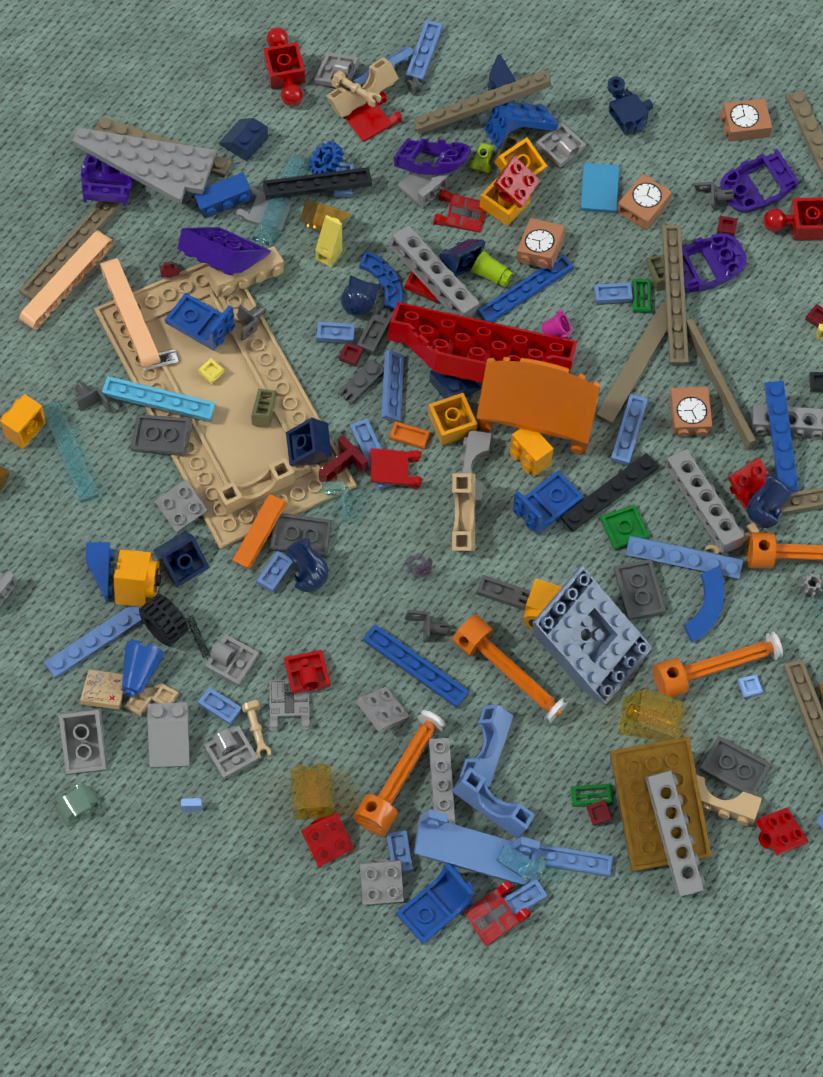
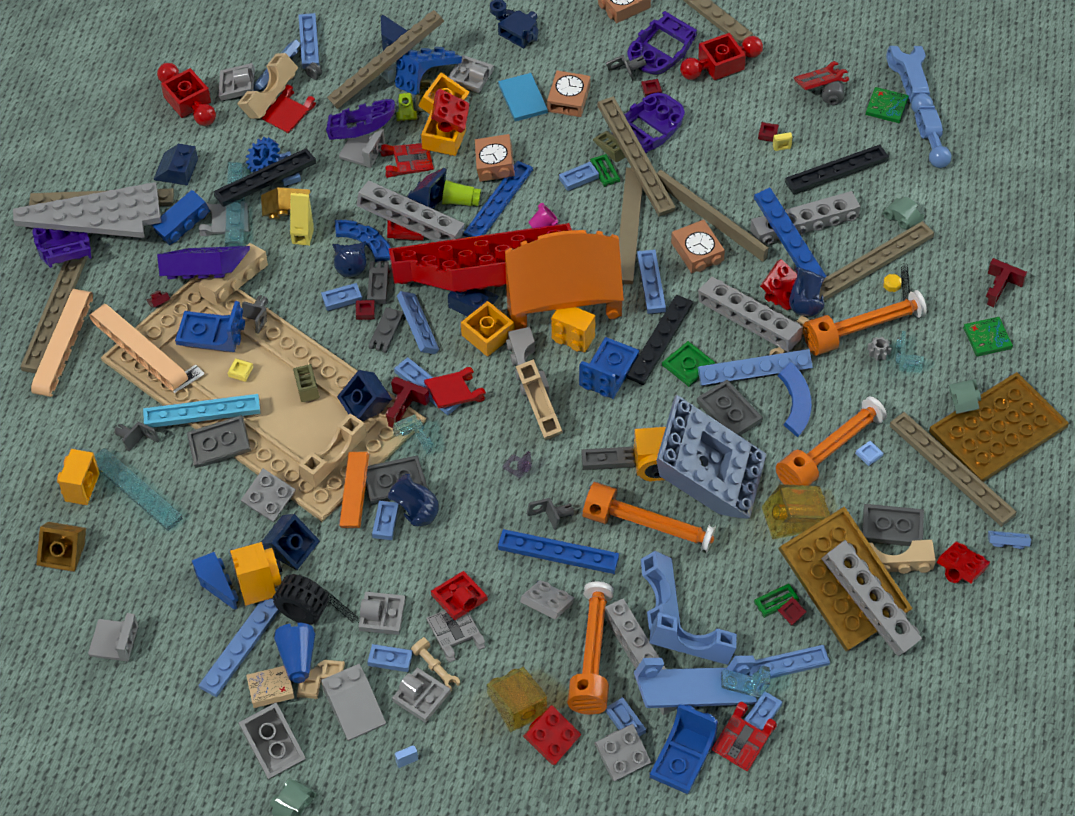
camera: 20 degrees left, 10 degrees down
tan piece [331,70,381,107] -> none
orange tile [389,421,430,450] -> none

